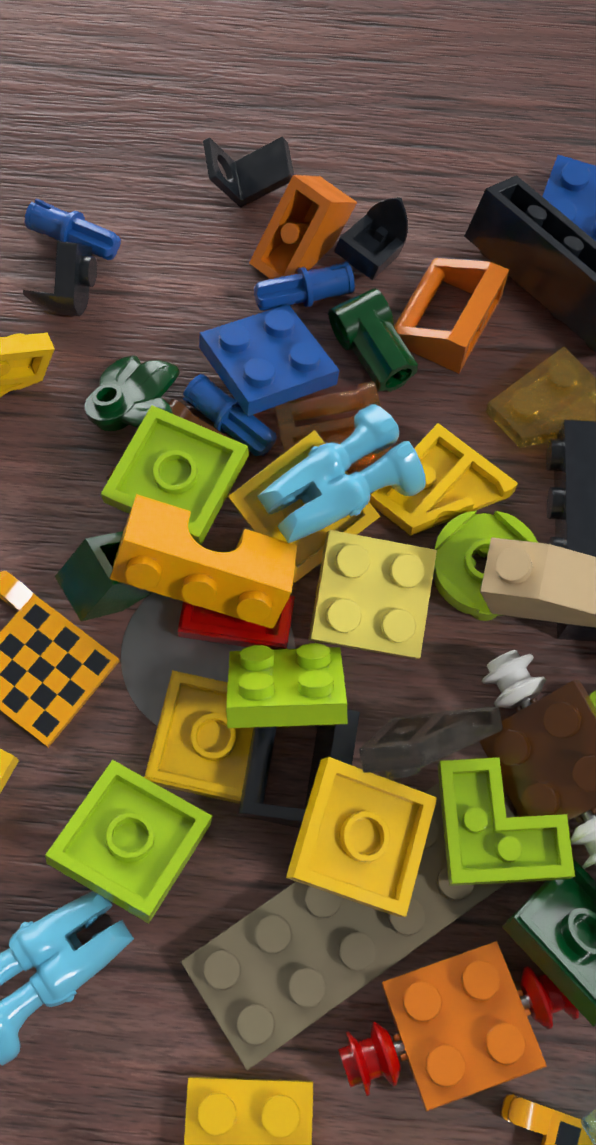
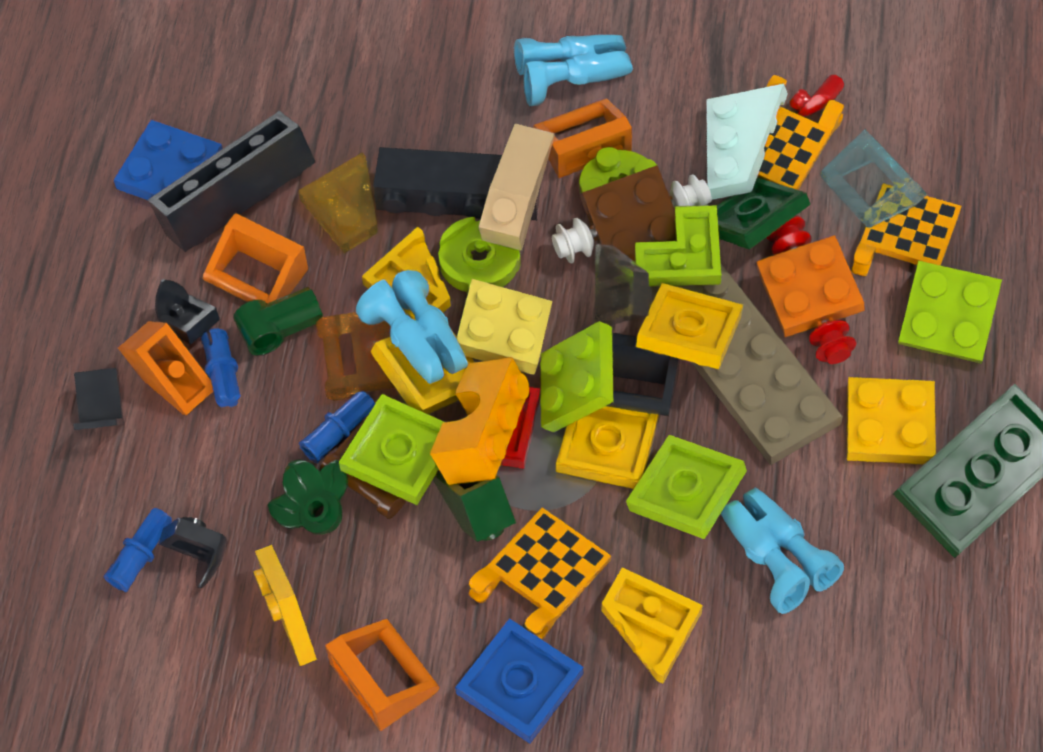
camera: 85 degrees left, 10 degrees down
blue plate [199,304,339,417] -> none

